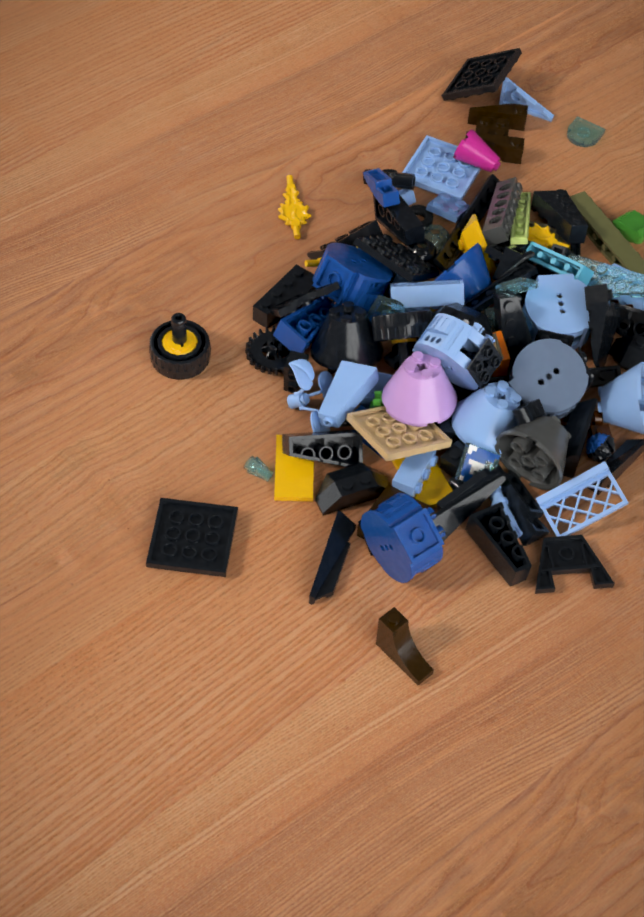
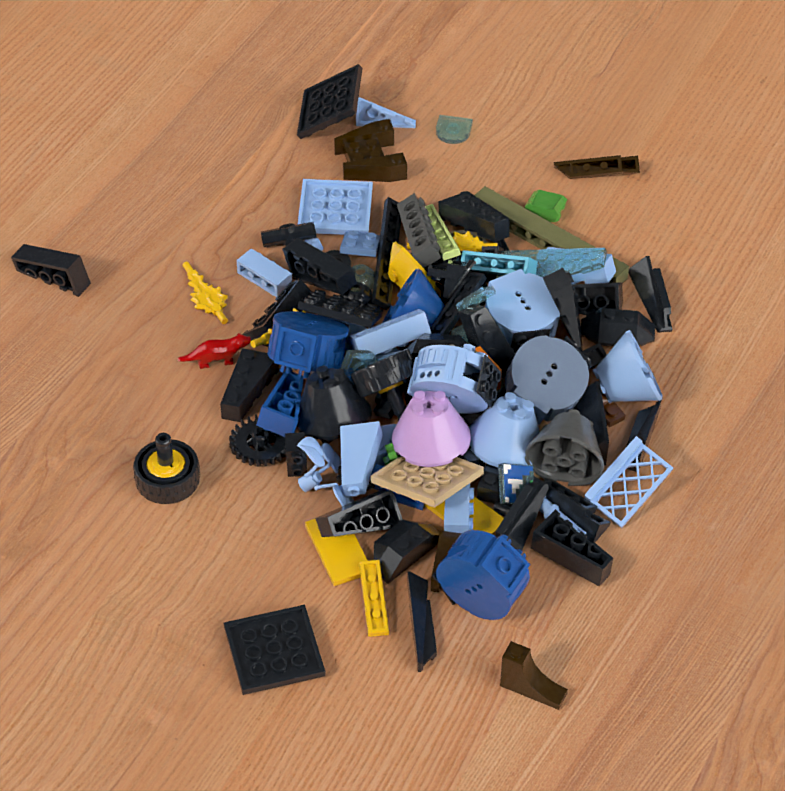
camera: 20 degrees left, 5 degrees down
clear light blue cone [244,455,274,482] -> none
black wing [269,282,340,317] -> none
blue slope [363,168,400,207] -> none
dark pink cone [453,129,501,172] -> none
black leg [512,399,546,425] -> none
black wing [535,535,614,594] -> none
piece [586,432,615,463] -> none
none -> black wedge [11,244,91,297]
none -> red animal [178,333,251,369]
none -> light blue brick [237,248,292,298]
none -> yellow tile [359,560,389,637]

